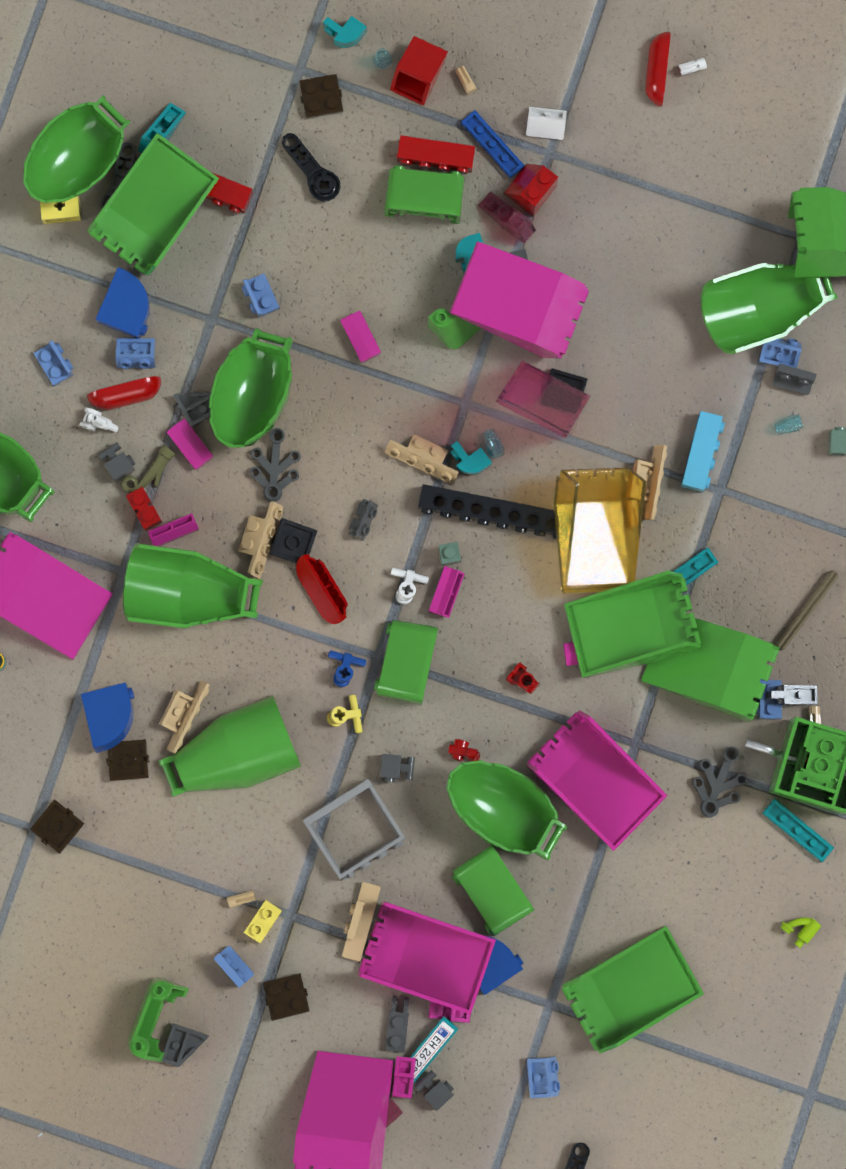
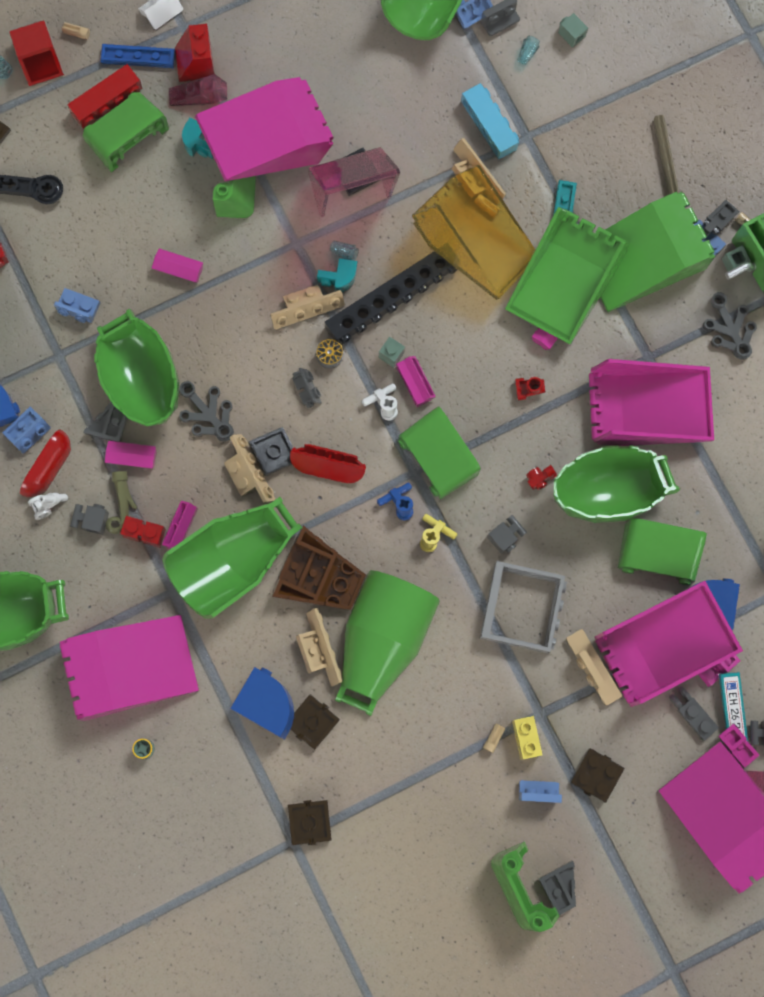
camera: 50 degrees left, 5 degrees down
none -> reddish brown wedge [272,525,366,610]
none -> wheel [317,339,343,369]
none -> sand green brick [721,245,751,272]

